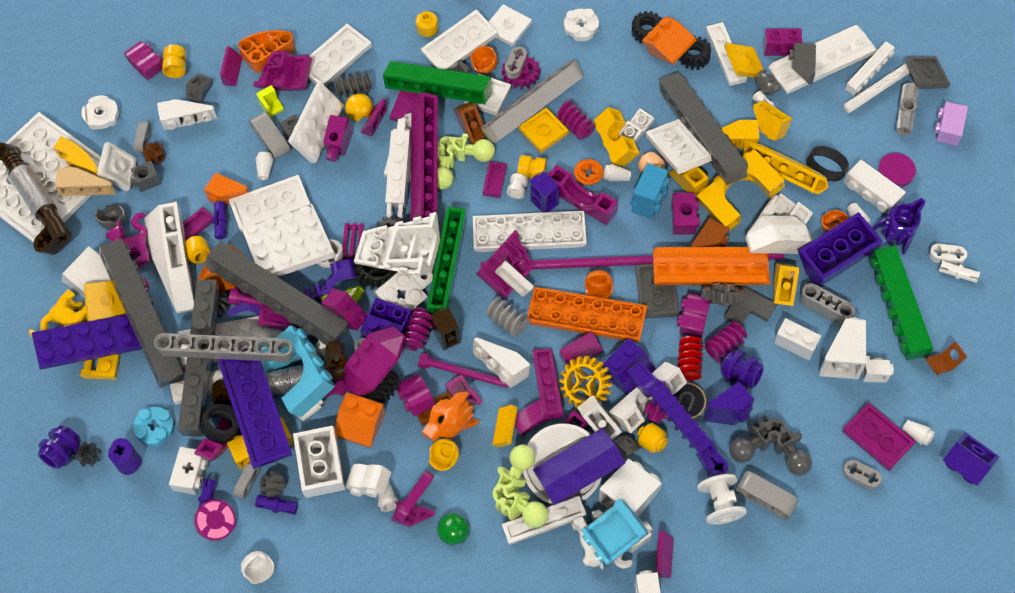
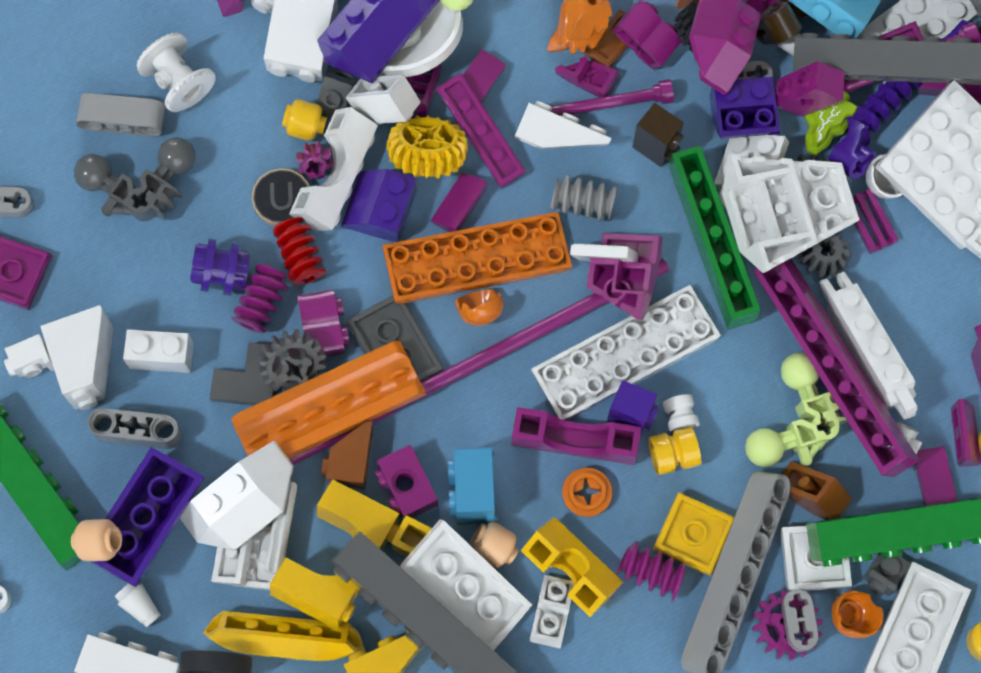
camera: 150 degrees right, 10 degrees up
magenta piece [403,308,433,351] -> none
magenta tile [482,161,507,198] -> none
yellow tile [492,405,518,448] -> none
white cone [603,164,631,182] -> none
dark purple piece [627,361,728,478] -> none
dark purple slope [704,382,755,425] -> none
yellow slope [773,263,799,306] -> none
orange hair [821,210,849,233] -> none
dark purple piece [873,198,926,255] -> none
none -> light nougat head [71,519,122,561]

